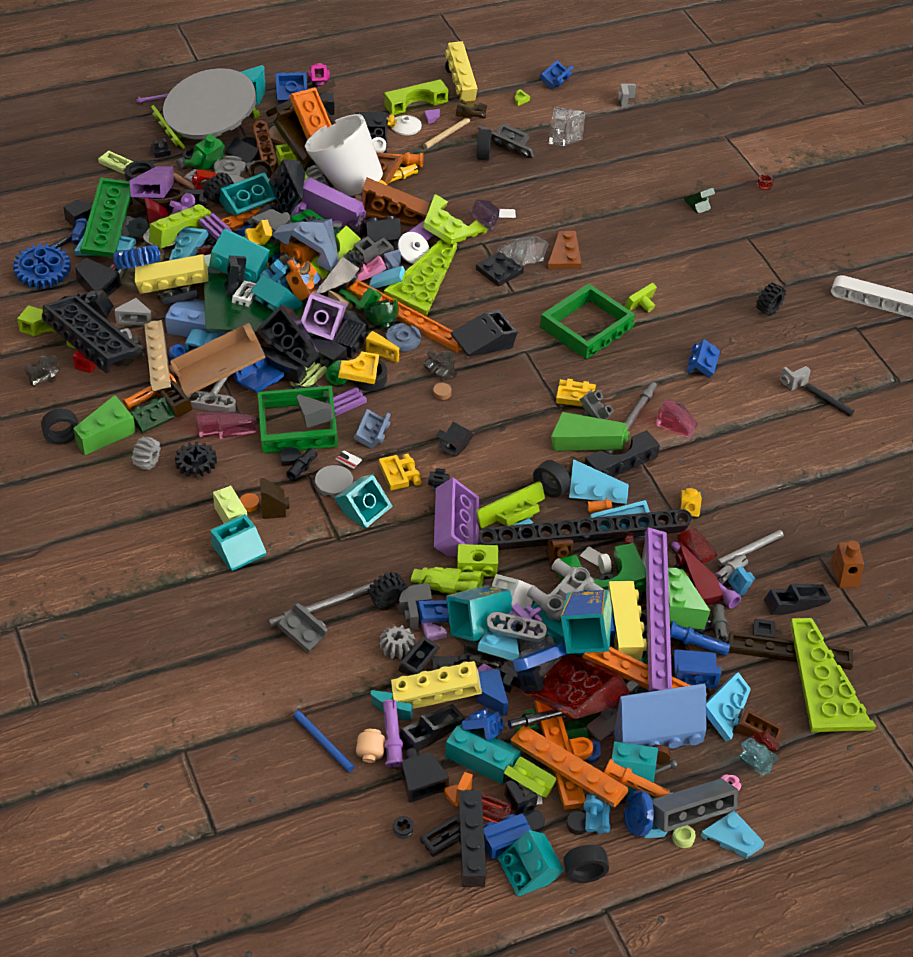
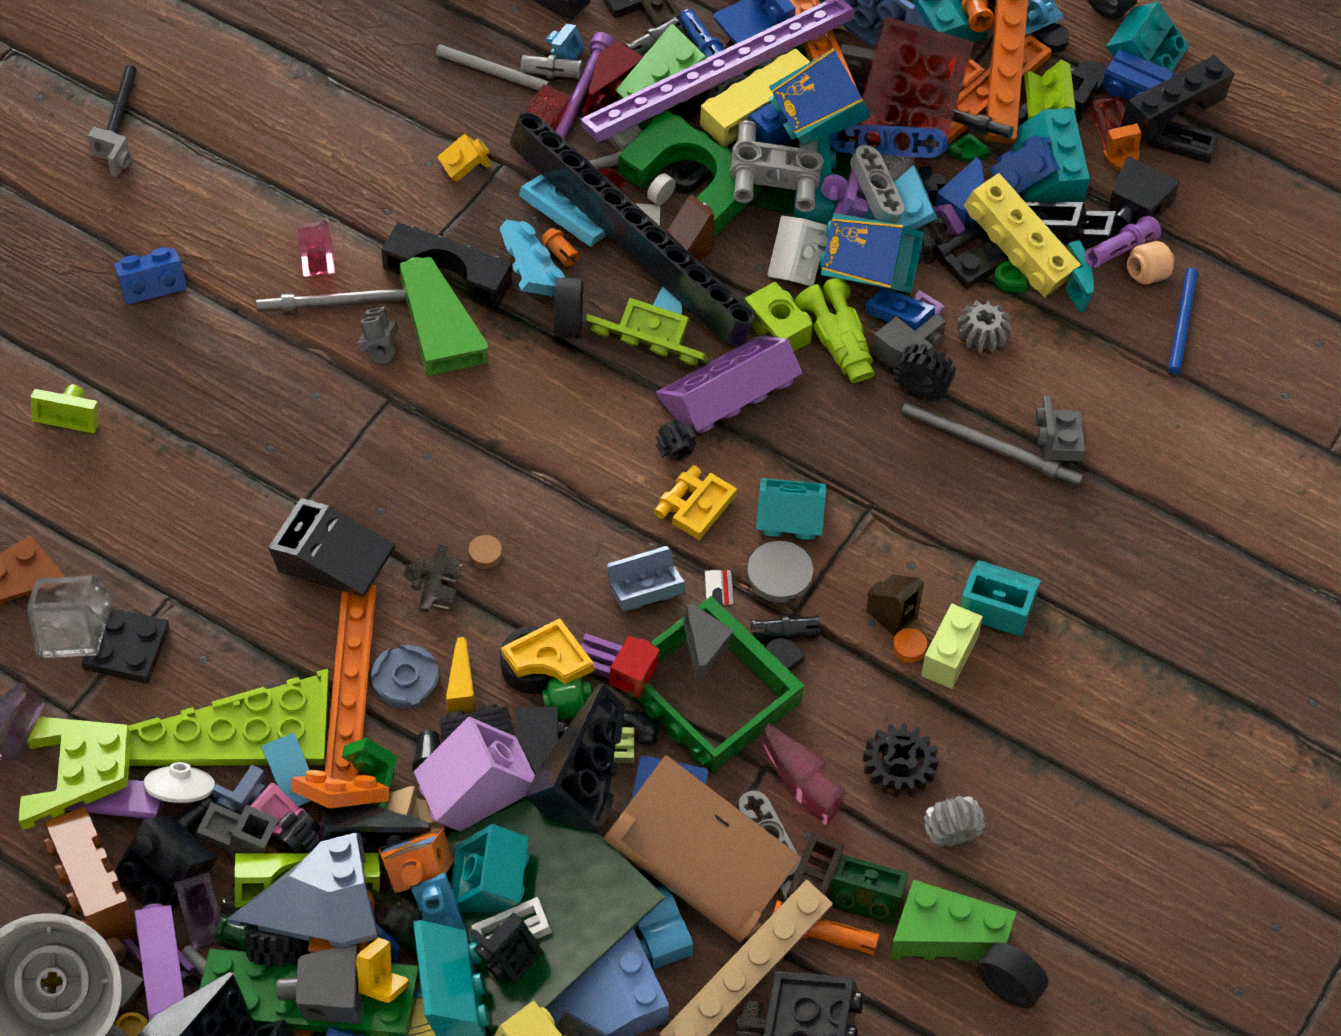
camera: 125 degrees left, 10 degrees up
blue tile [168,344,186,362] -> none
black slope [261,346,307,384] -> none
dark green cylinder [362,298,399,328] -> none
black bush [393,816,414,839] -> none
black slope [398,636,440,675] -> none
black brick [436,422,474,456] -> none
green window [540,283,635,359] -> none
yellow plate [556,379,596,407] -> none
none -> orange plate [291,770,389,808]
none -> red brick [609,635,660,698]

